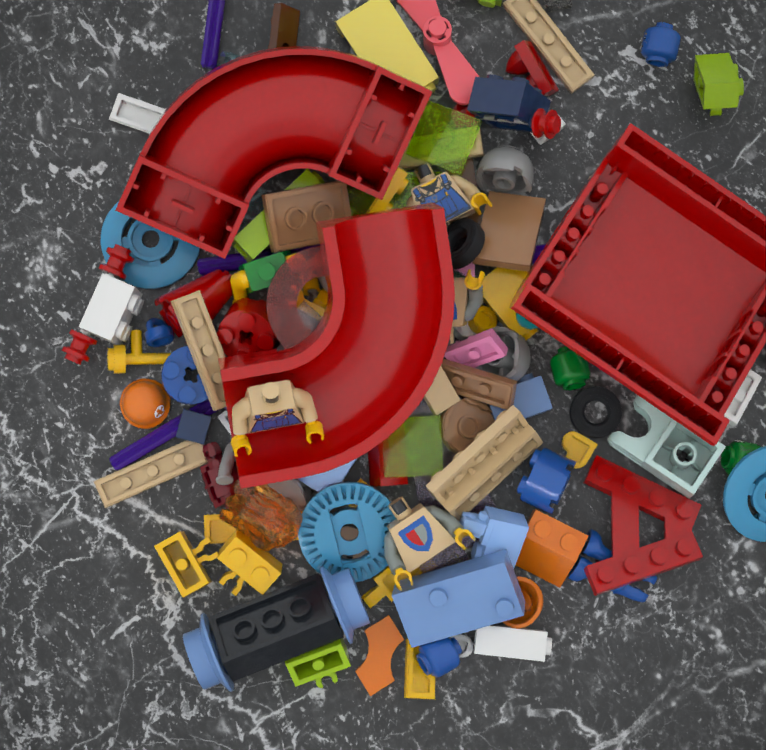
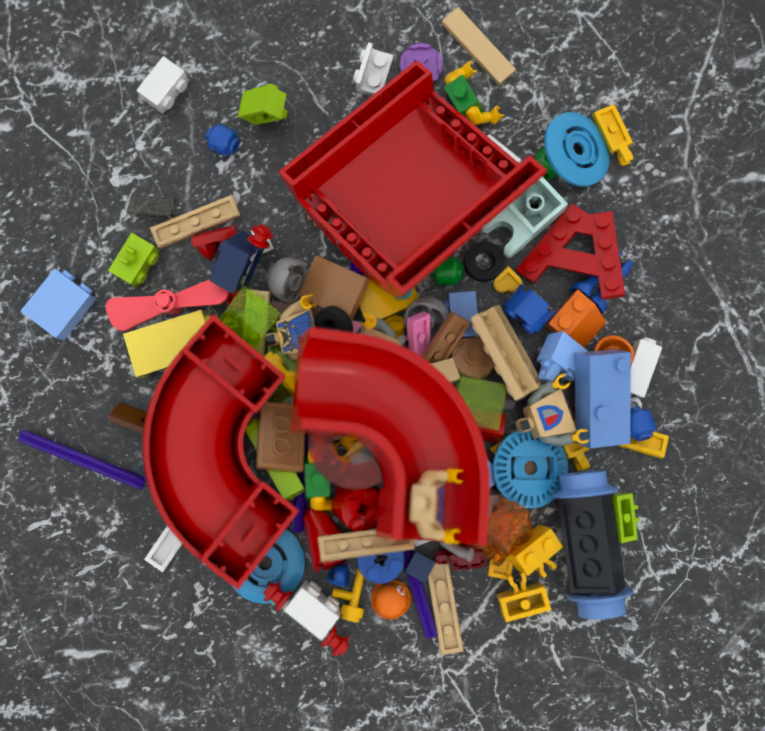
camera: 80 degrees left, 0 degrees up
orange tile [355,615,404,696] -> none

